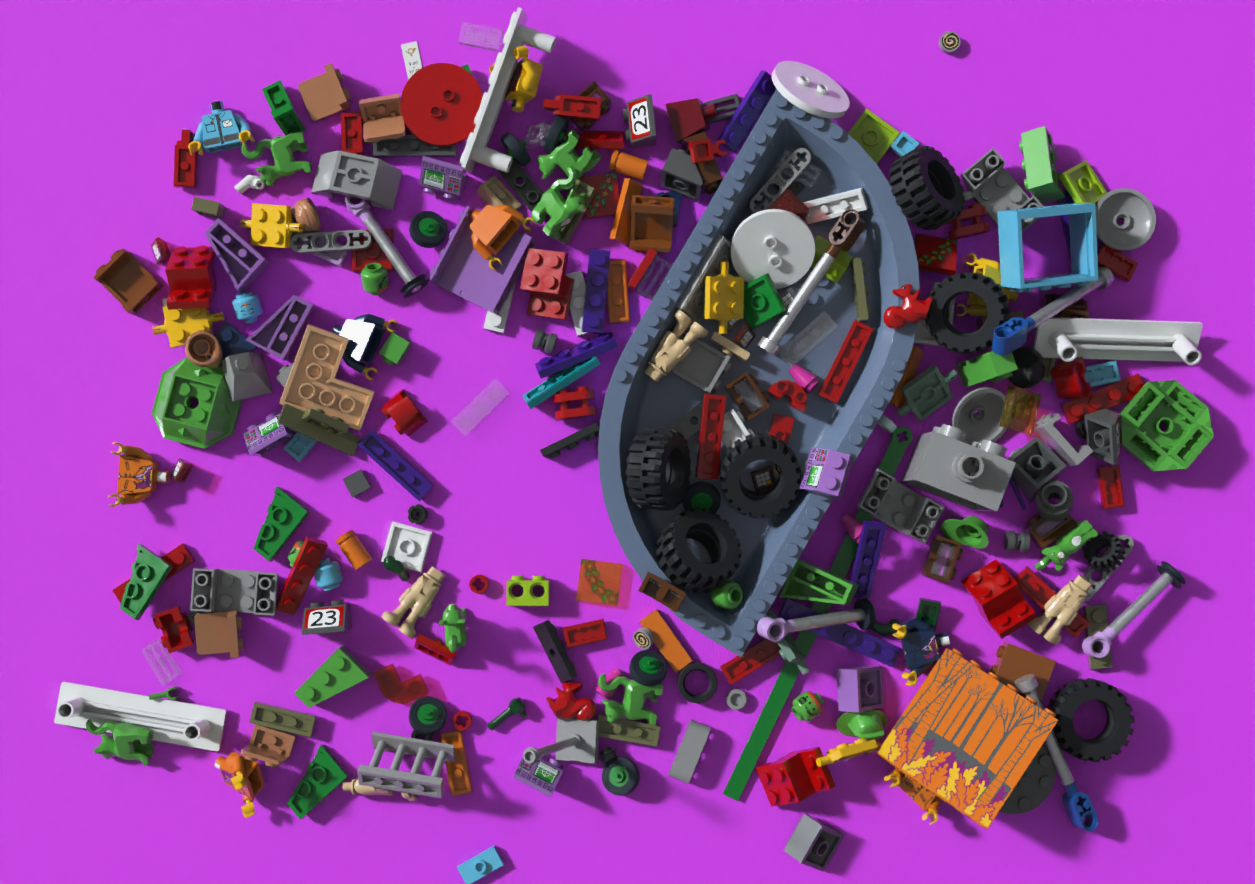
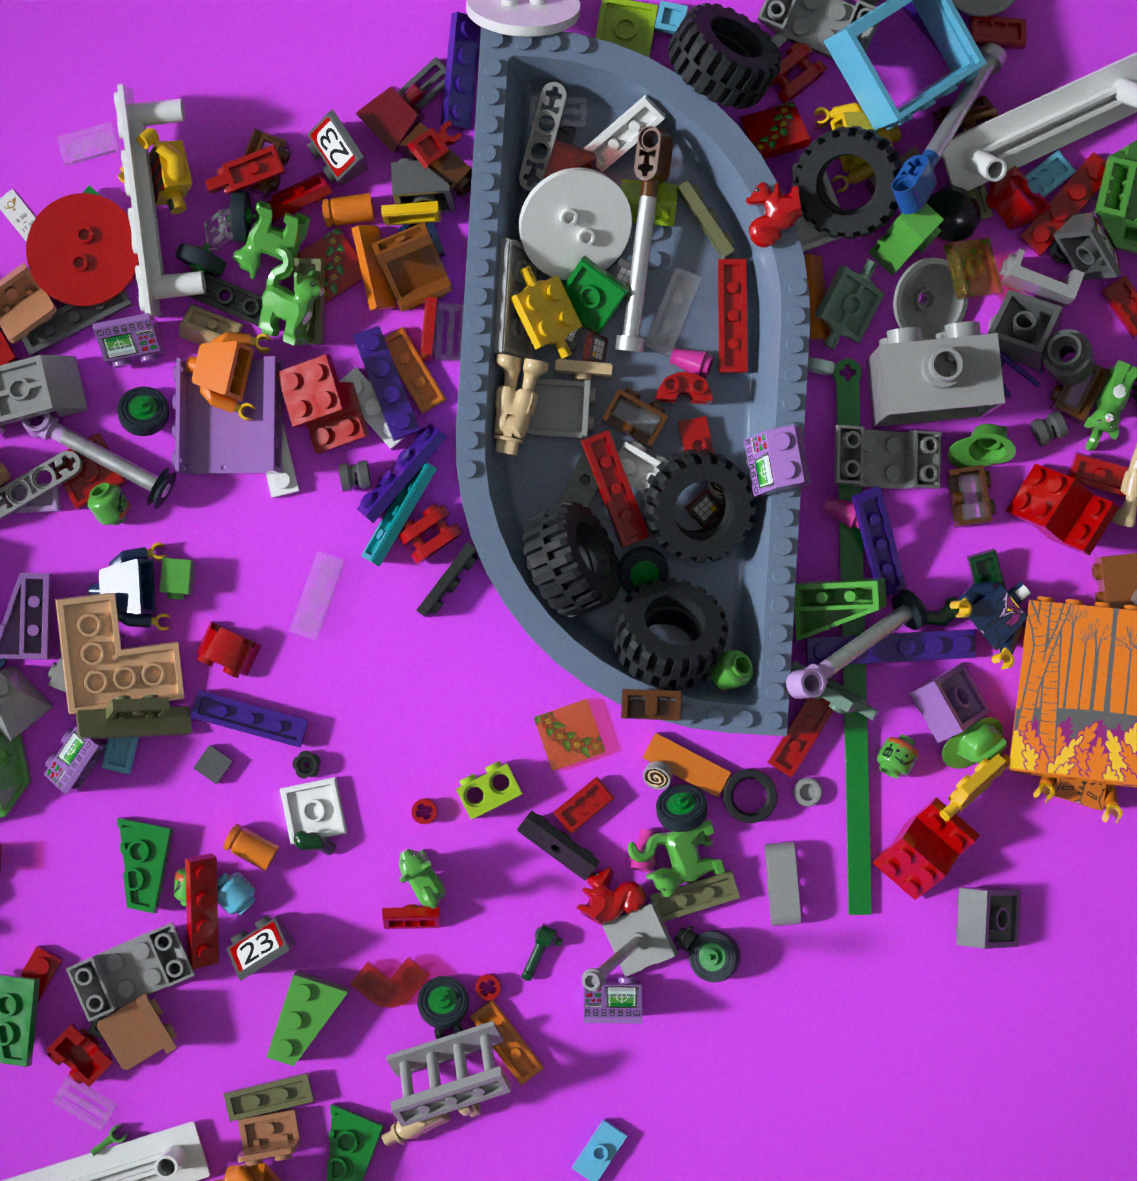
camera: 30 degrees left, 0 degrees up
tan piece [381,566,445,639] -> none
none -> yellow tile [381,201,442,226]

